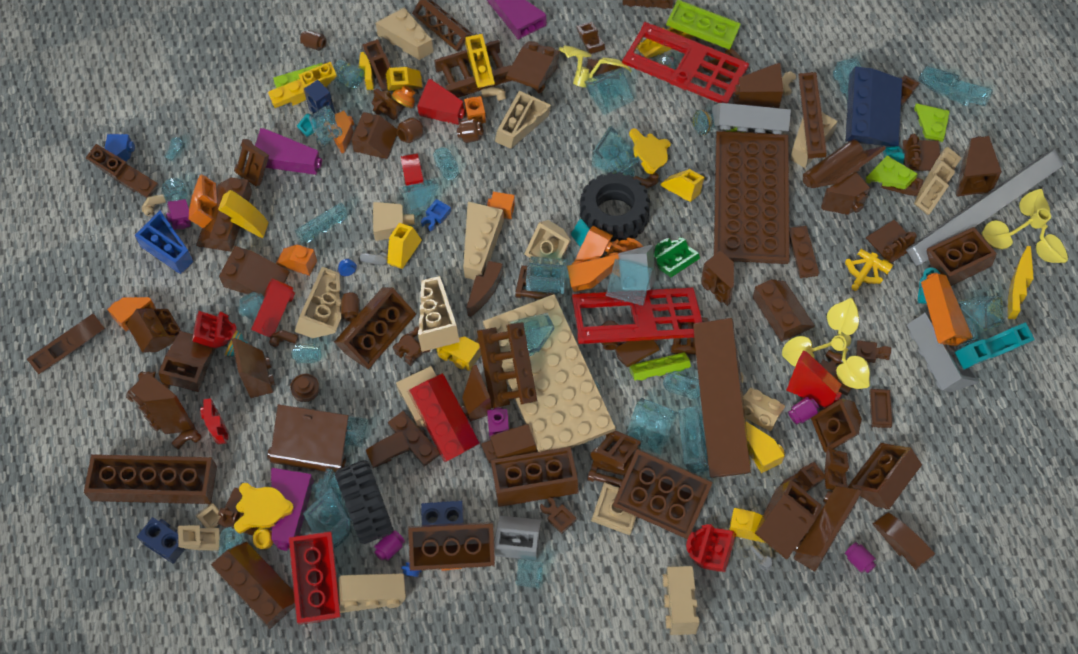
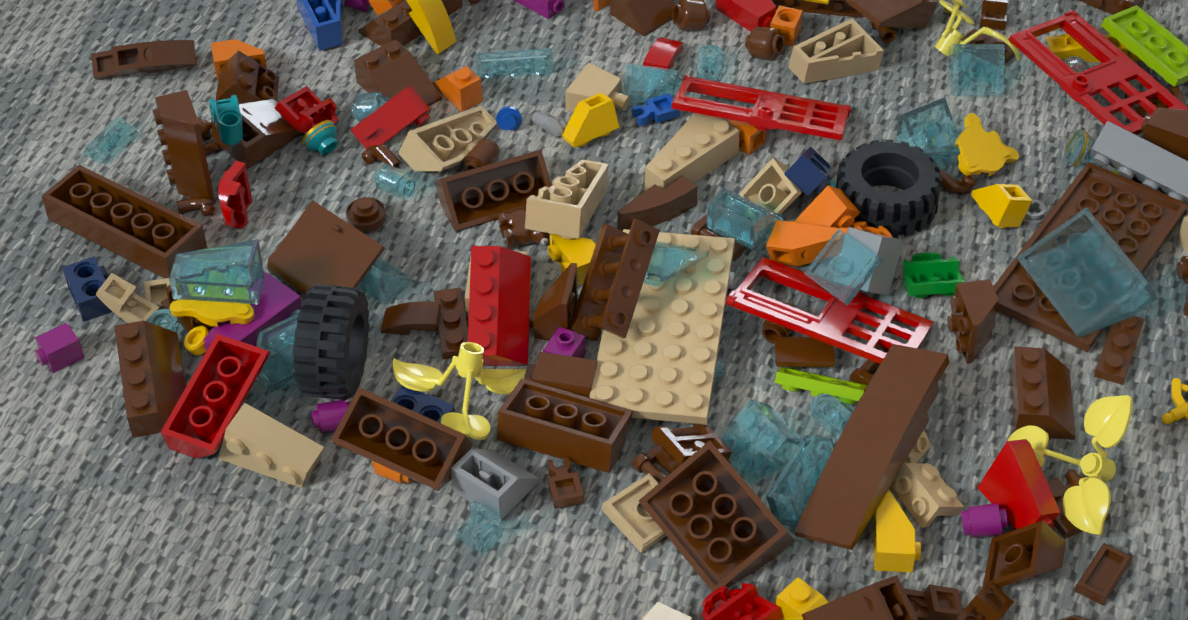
camera: 30 degrees right, 15 degrees down
reddish brown slope [232,338,275,398] -> none
blue plate [401,562,422,577] -> none
tan arm [481,87,506,101] -> none
reddish brown plate [856,340,891,363] -> none
none -> magenta brick [35,322,85,373]
none -> clear light blue slope [82,116,139,165]
none -> clear light blue wedge [169,239,265,304]
none -> teal piece [209,95,243,145]
none -> light yellow plant [392,342,526,440]
none -> red door [671,75,851,140]
none -> dark blue brick [784,146,834,196]
none -> clear light blue slope [1016,207,1158,337]

